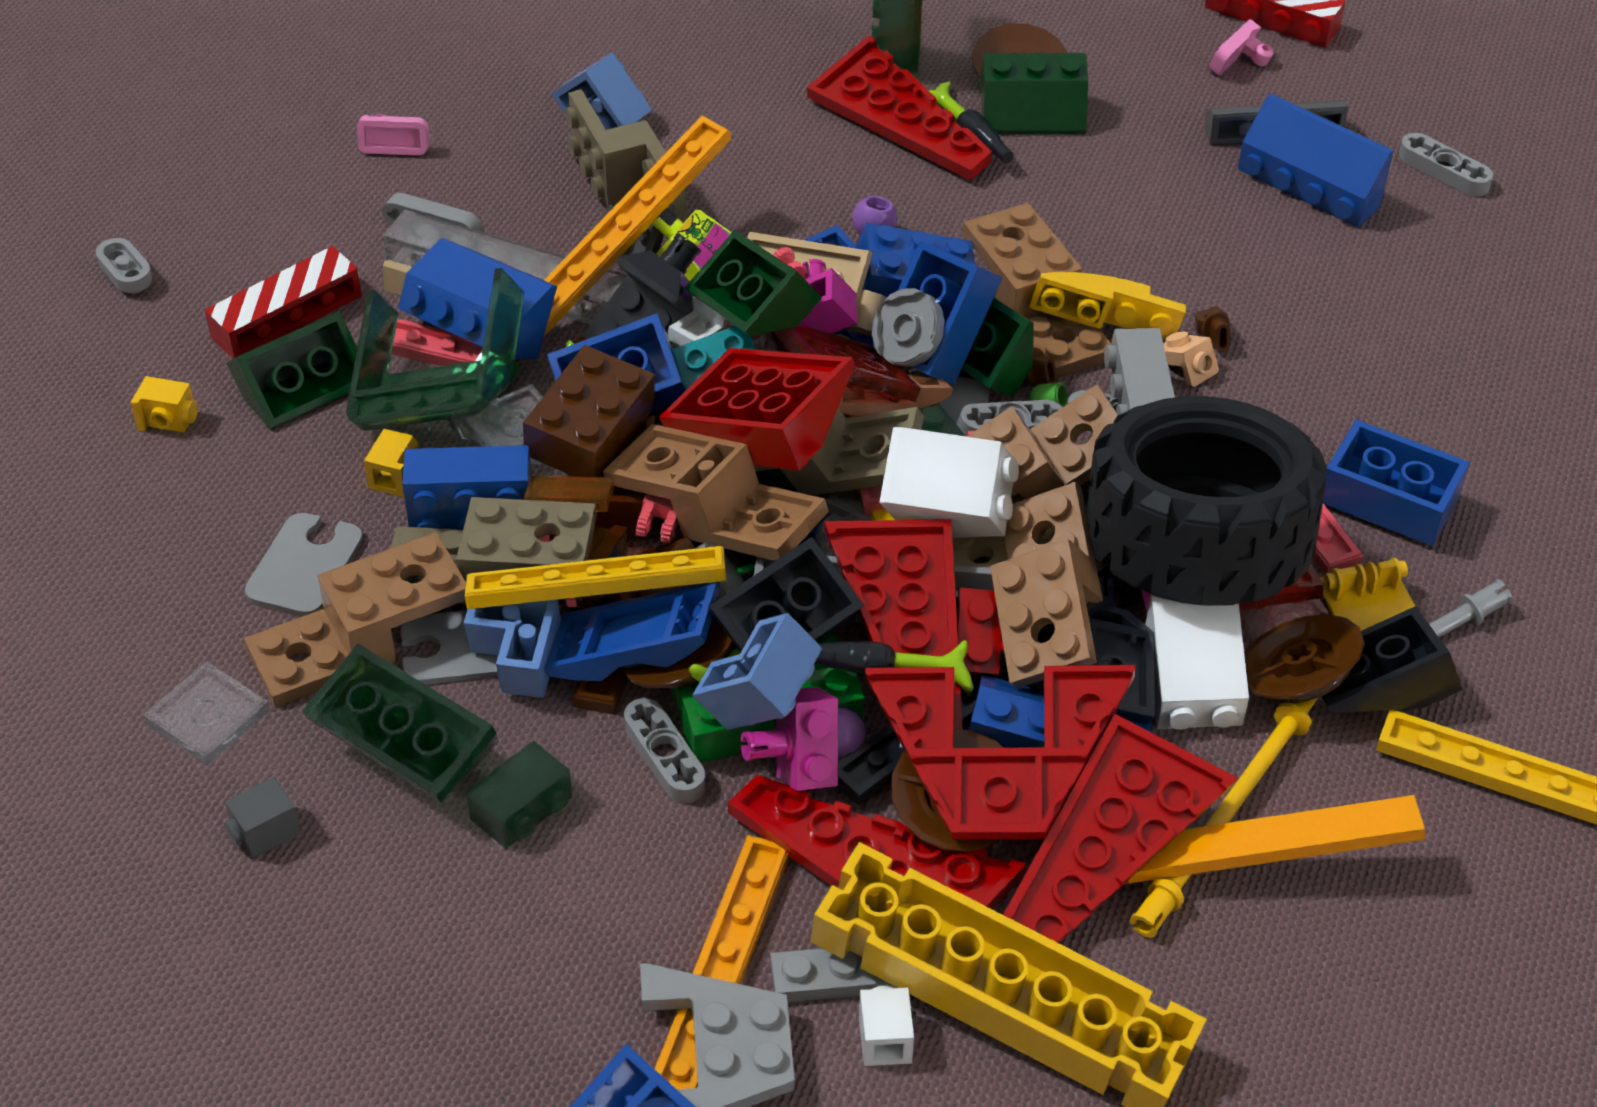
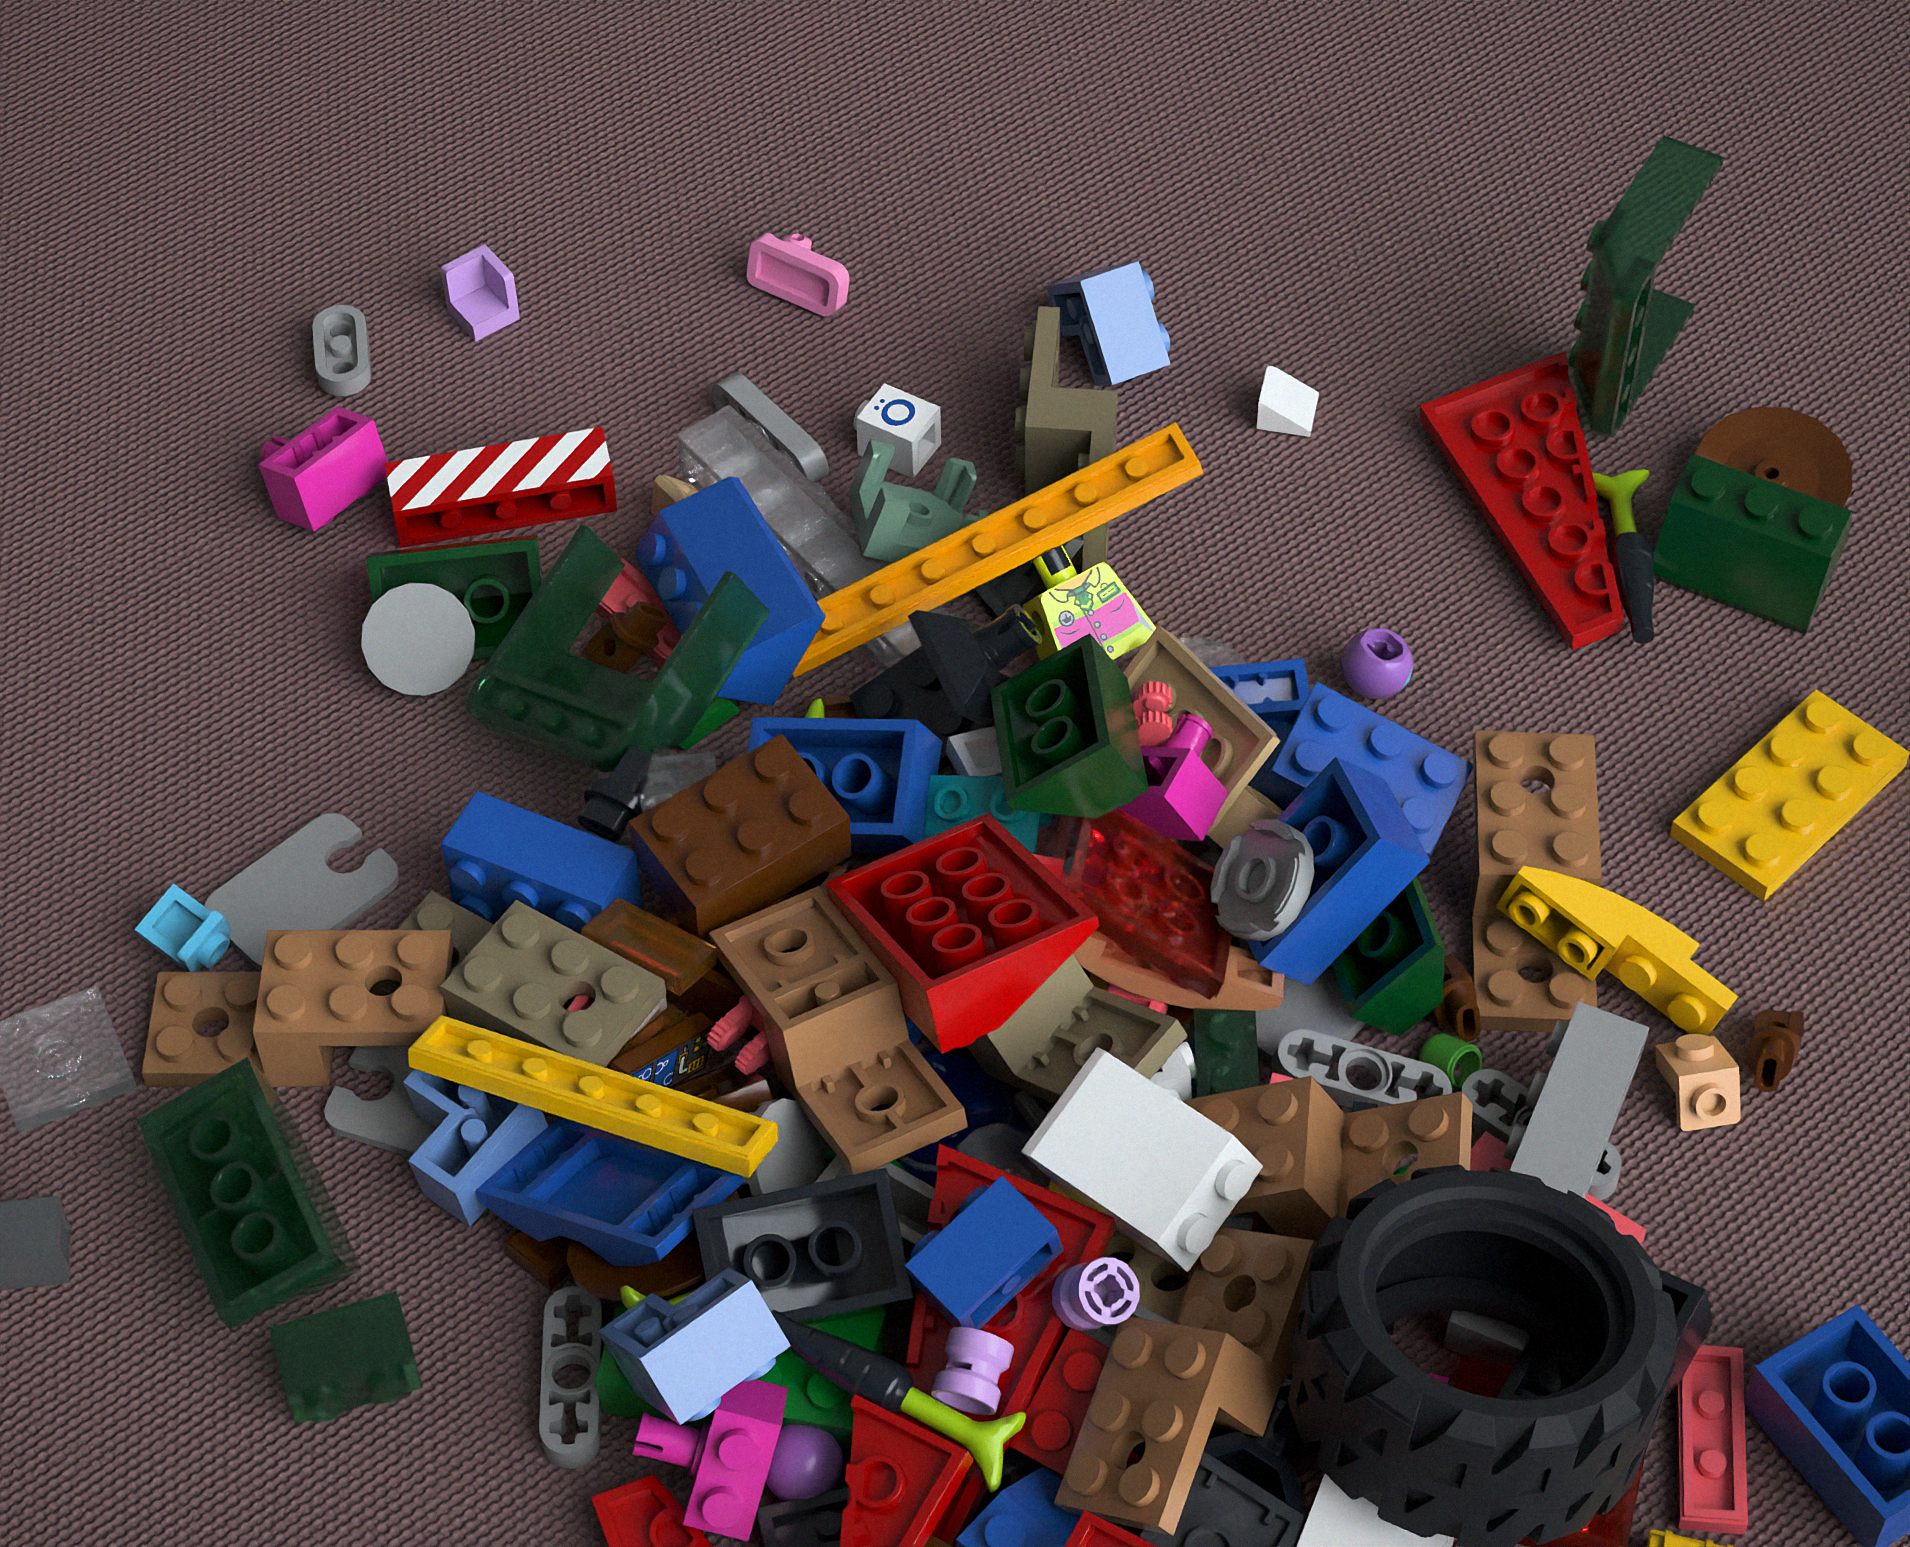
camera: 30 degrees right, 5 degrees up
yellow brick [130,376,198,433] -> none
yellow brick [364,429,419,498] -> none
none -> medium azure bracket [134,883,232,972]
none -> dark pink brick [258,406,389,532]
none -> light grey tile [361,583,475,696]
none -> lavender panel [441,244,520,342]
none -> black piece [577,745,652,842]
none -> reddish brown piece [583,601,669,675]
none -> sand green panel [848,439,988,562]
none -> white brick [853,383,941,479]
none -> blue brick [905,1176,1064,1330]
none -> lavender wheel [931,1327,1014,1416]
none -> lavender wheel [1052,1258,1140,1331]
none -> white slope [1257,365,1319,437]
none -> yellow plate [1670,689,1910,902]

